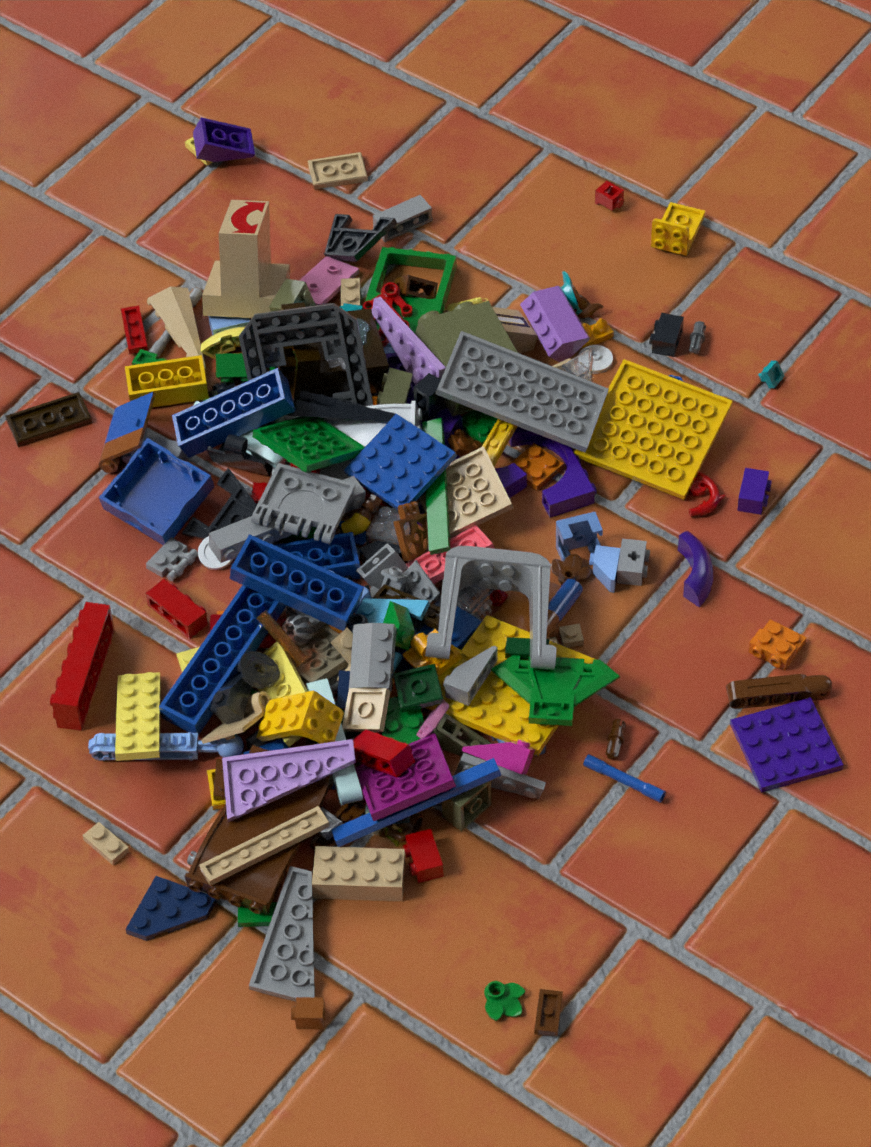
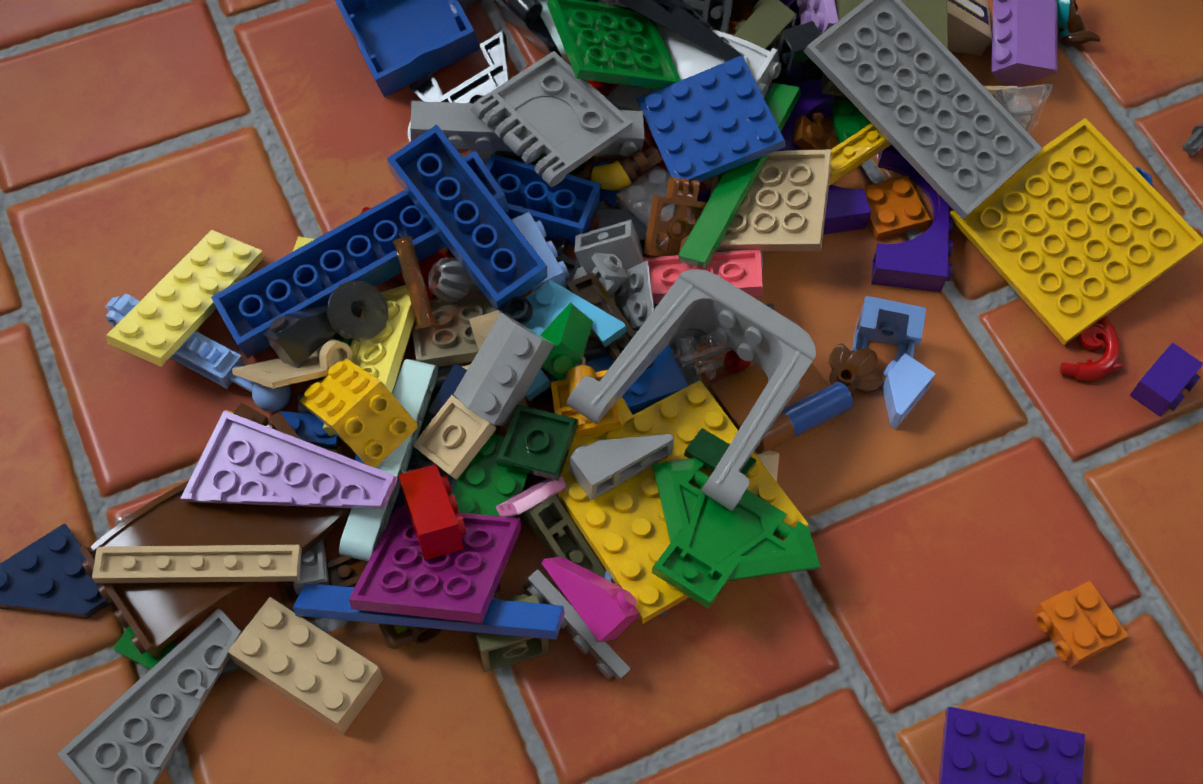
camera: 25 degrees right, 10 degrees up
red brick [50,602,115,731] -> none
tan plate [83,822,129,865] -> none
light grey plate [146,537,198,581] -> none
red brick [146,579,208,639] -> none
red brick [402,829,444,883] -> none
tan plate [559,624,584,648] -> none
white piece [578,345,613,374] -> none
light orange tile [579,318,614,351] -> none
blue piece [583,754,666,803] -> none
reddish brown axle [605,719,626,759] -> none
light grey brick [617,538,650,586] -> none
black brick [649,313,684,357] -> none
dark purple brick [678,531,713,607] -> none
reddish brown piece [726,674,832,709] -> none

